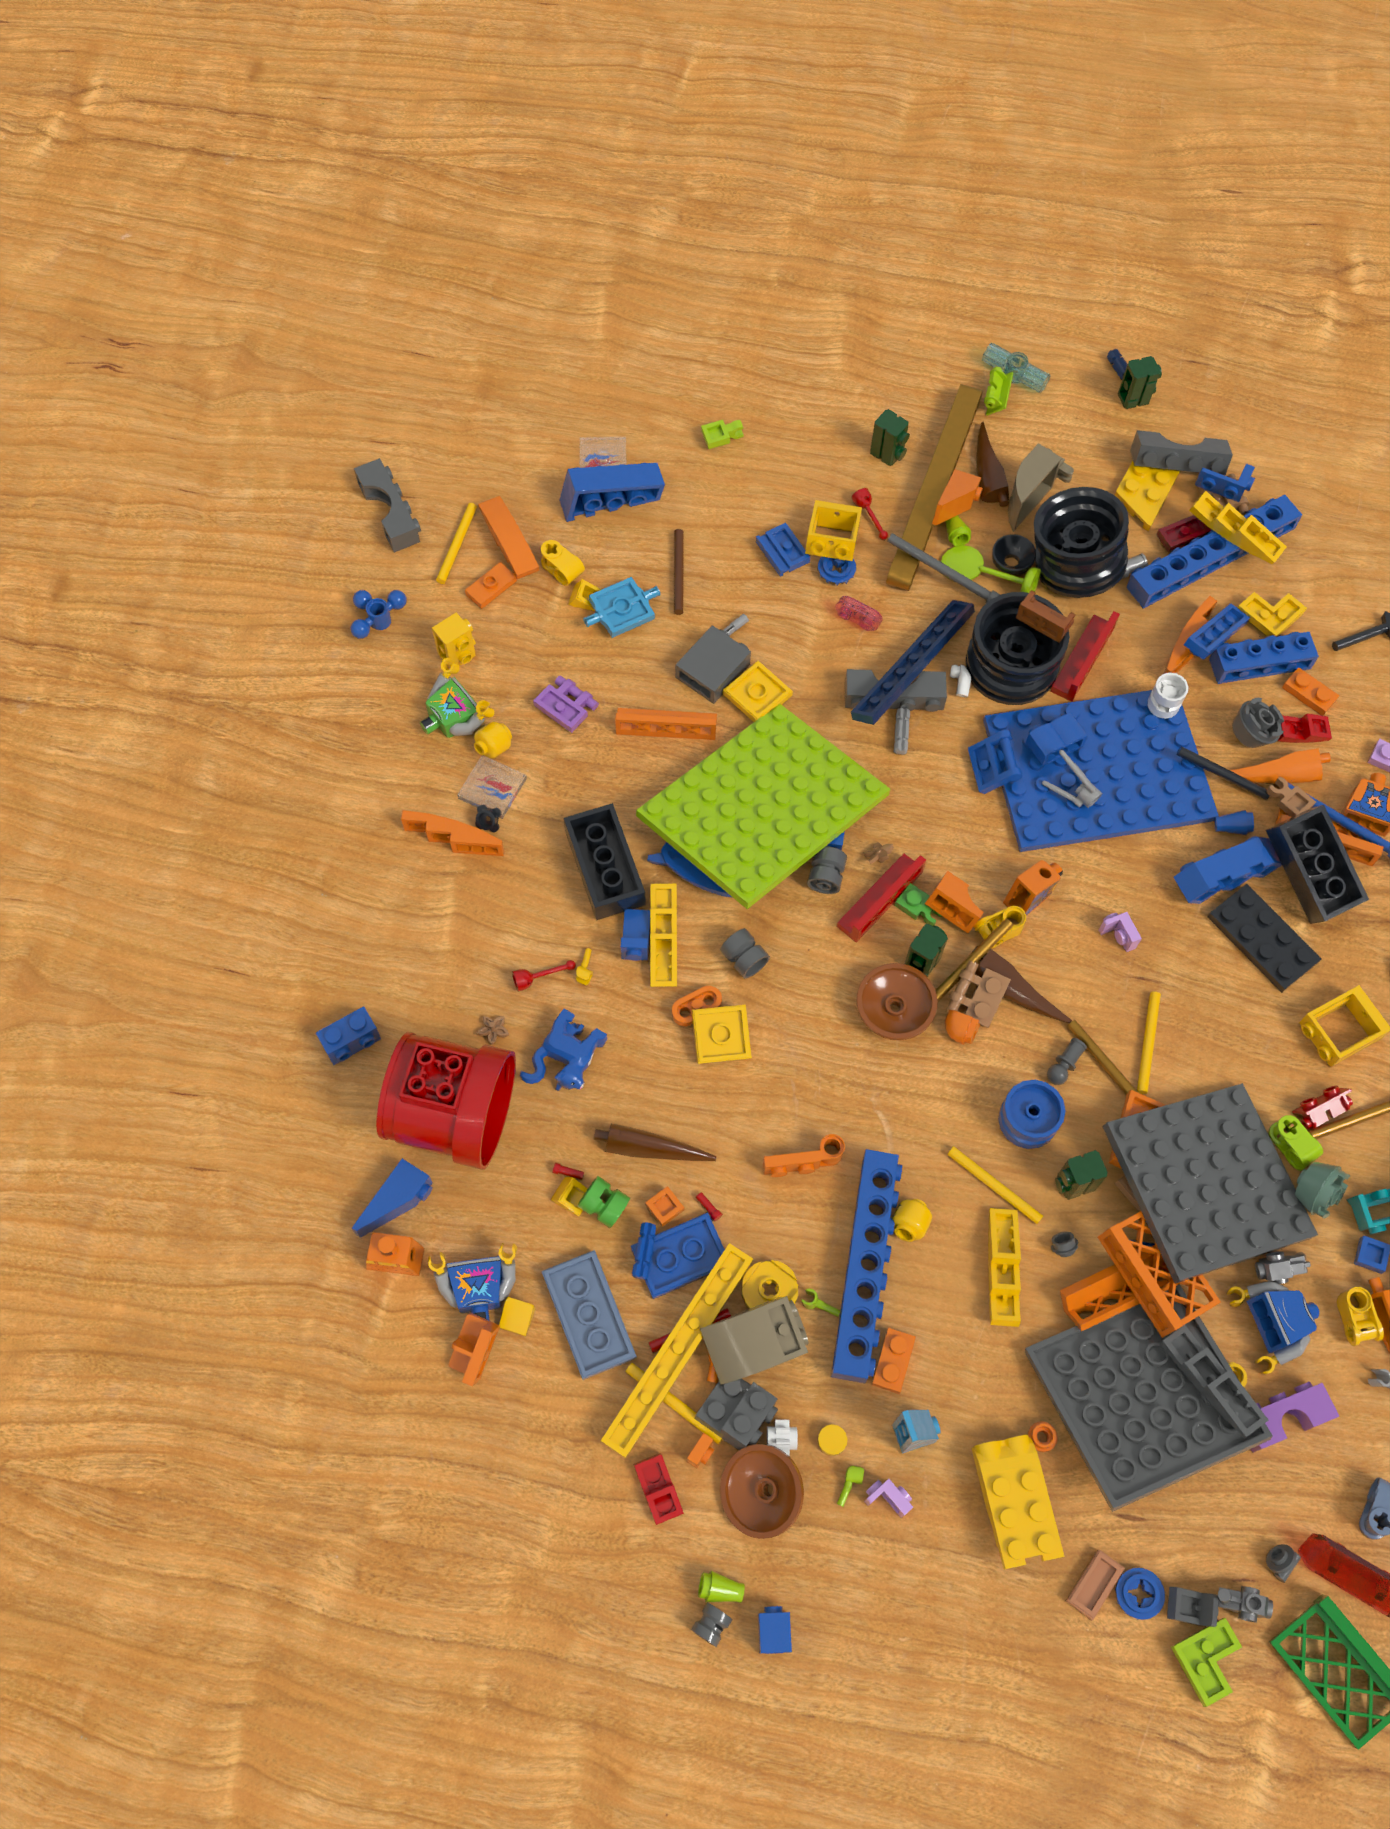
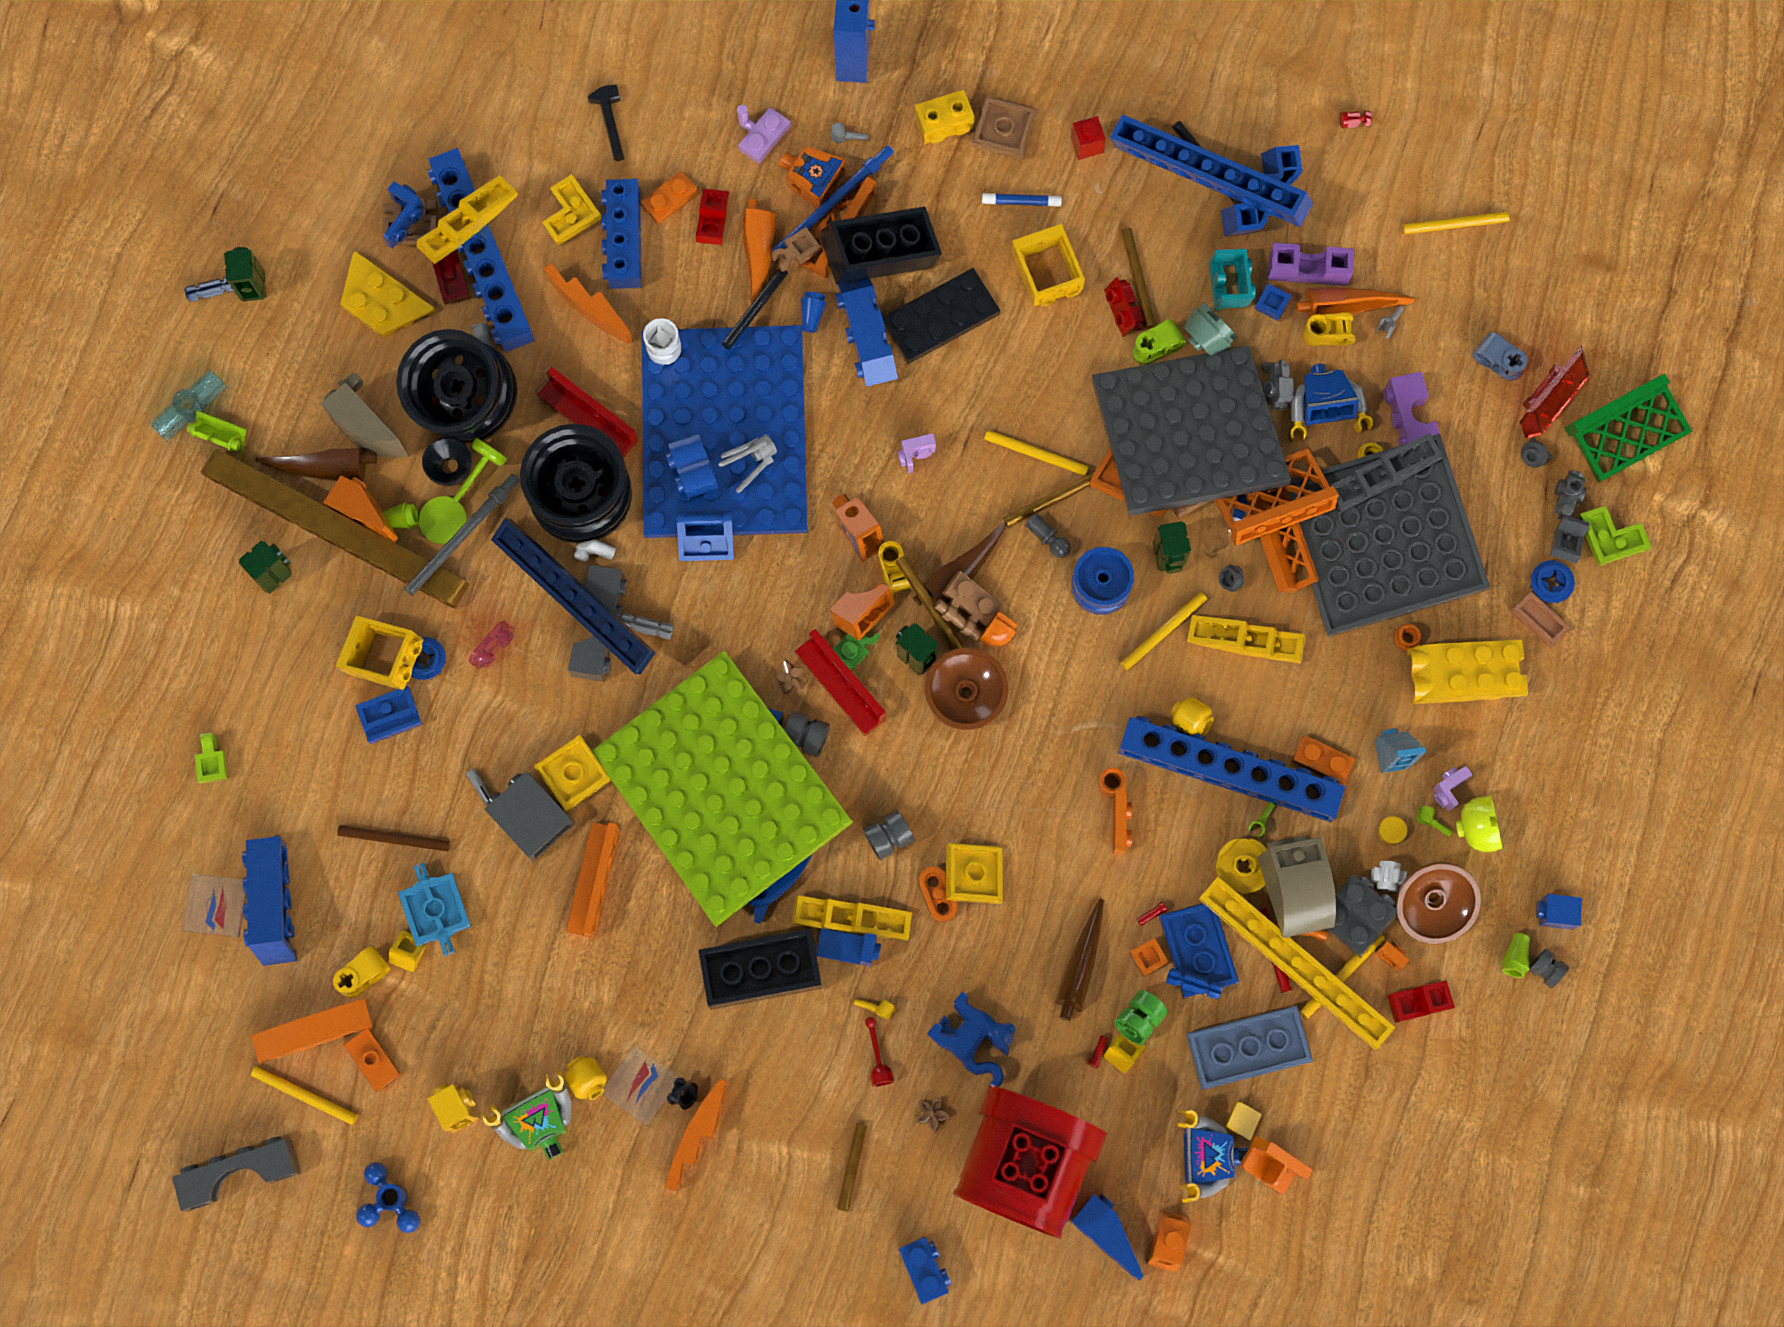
camera: 80 degrees left, 10 degrees up
medium lavender plate [533,675,599,733] -> none
red hinge [851,488,888,540] -> none
dark orange hinge [1016,590,1075,642] -> none
dark grey arch [1130,430,1233,475] -> none
blue plate [1184,604,1250,660] -> none
dark grey cone [1232,698,1284,748] -> none
none -> pearl gold bar [837,1123,867,1212]
none -> neon yellow cylinder [1456,795,1503,852]

